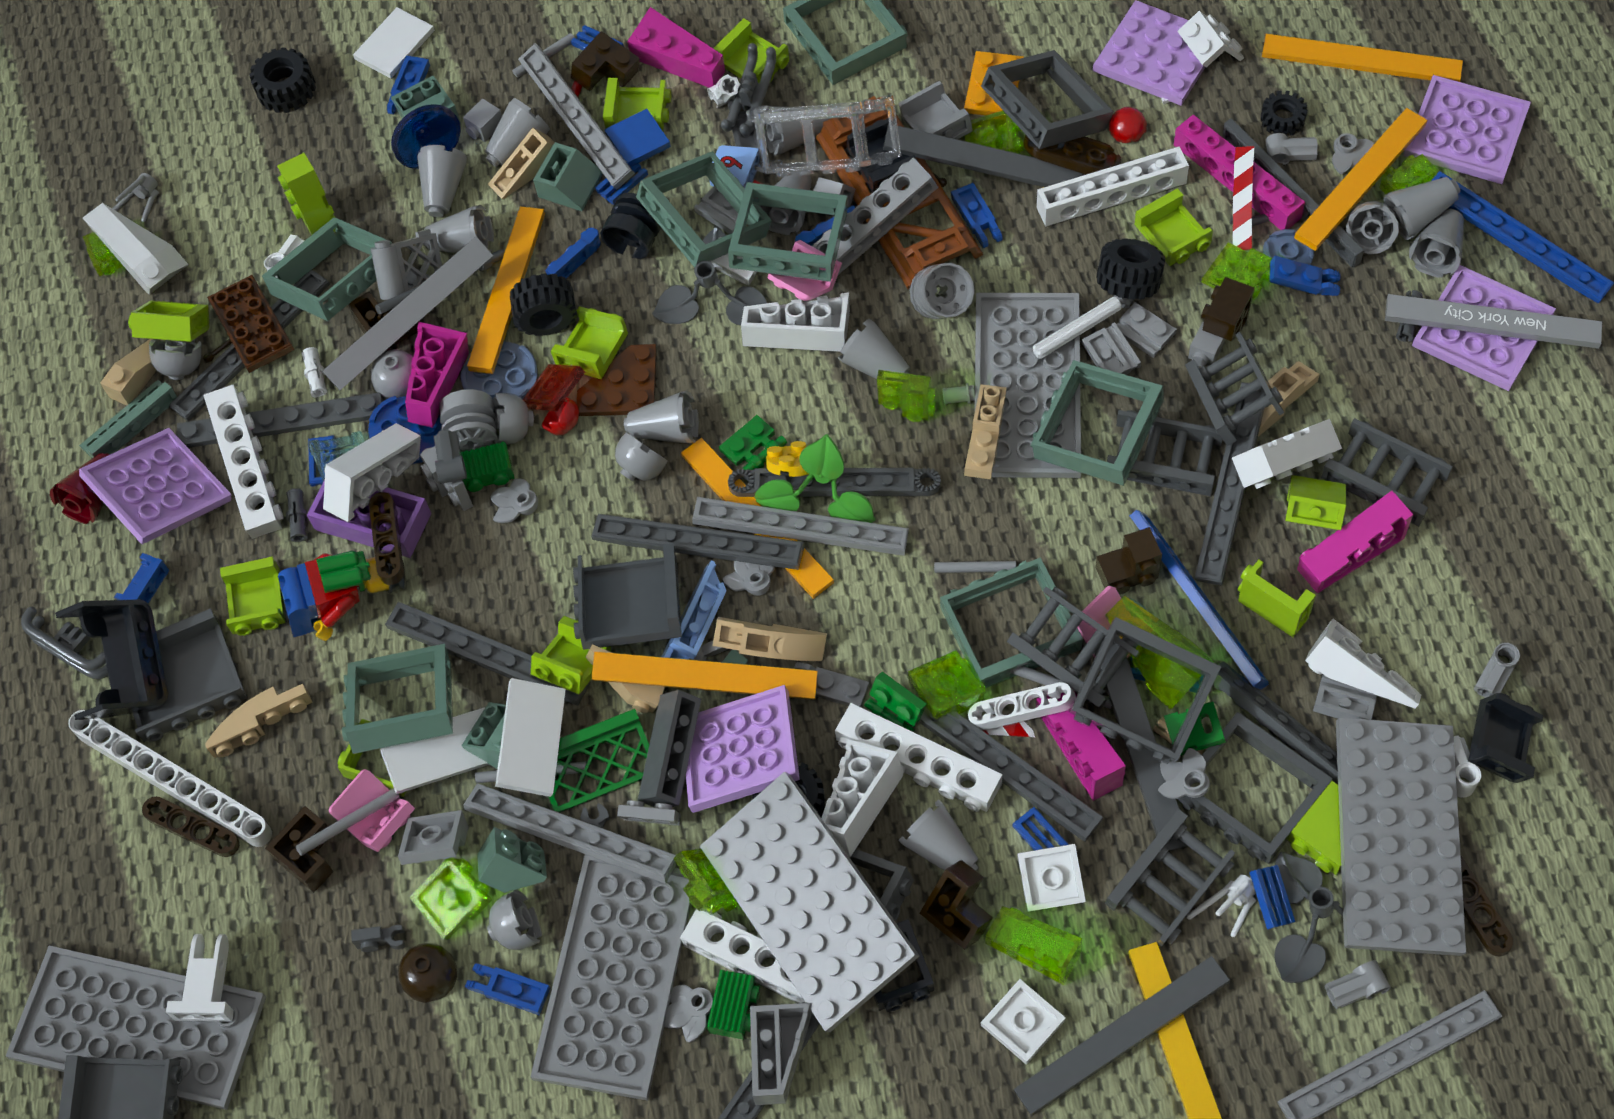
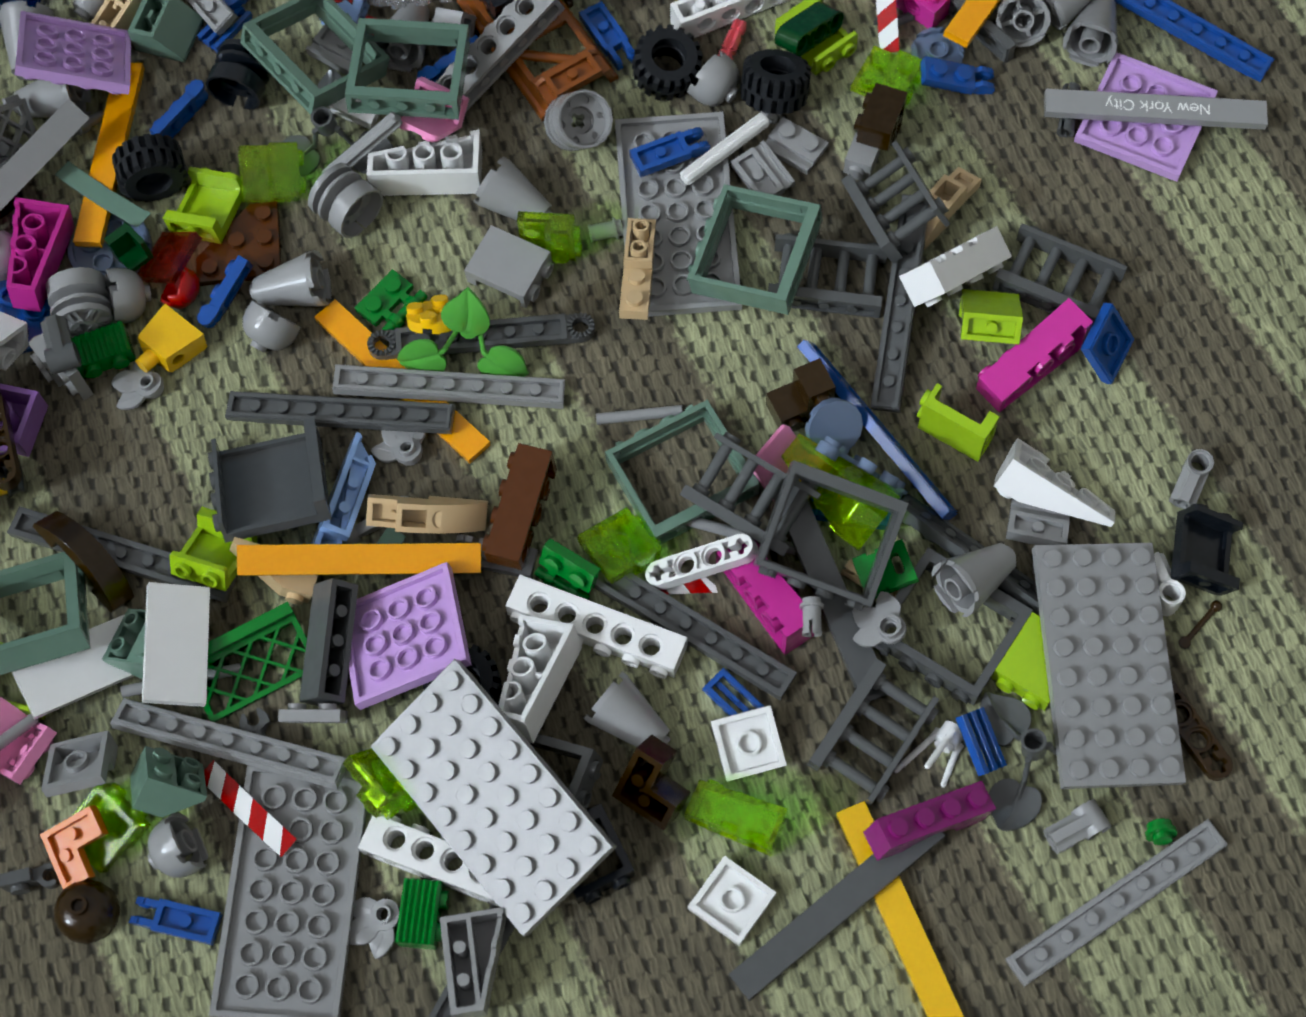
camera: 10 degrees left, 5 degrees up
none -> lavender plate [14,11,131,95]
none -> dark brown slope [32,511,135,613]
none -> plate [40,805,109,889]
none -> sand green sticker [55,161,151,227]
none -> dark green panel [104,223,154,271]
none -> yellow torso [135,304,207,373]
none -> blue hinge [196,255,254,329]
none -> sticker [204,760,297,857]
none -> clear neon green plate [238,142,306,202]
none -> light grey wheel [308,163,383,238]
none -> light grey axle [321,112,403,174]
none -> light grey panel [464,225,554,308]
none -> reddish brown wedge [482,443,557,570]
none -> blue hinge [630,127,711,178]
none -> black tyre [632,24,703,101]
none -> light grey cylinder [688,51,740,107]
none -> coral axle [718,18,747,60]
none -> dark green beam [775,1,844,56]
none -> light grey pin [799,596,824,637]
none -> sand blue tile [805,397,863,449]
none -> sand blue plant [815,436,908,500]
none -> magenta arch [863,781,996,861]
none -> light grey cone [931,543,1016,617]
none -> blue tile [1081,303,1134,385]
none -> green plate [1145,818,1178,846]
none -> dark brown hinge [1178,600,1222,649]

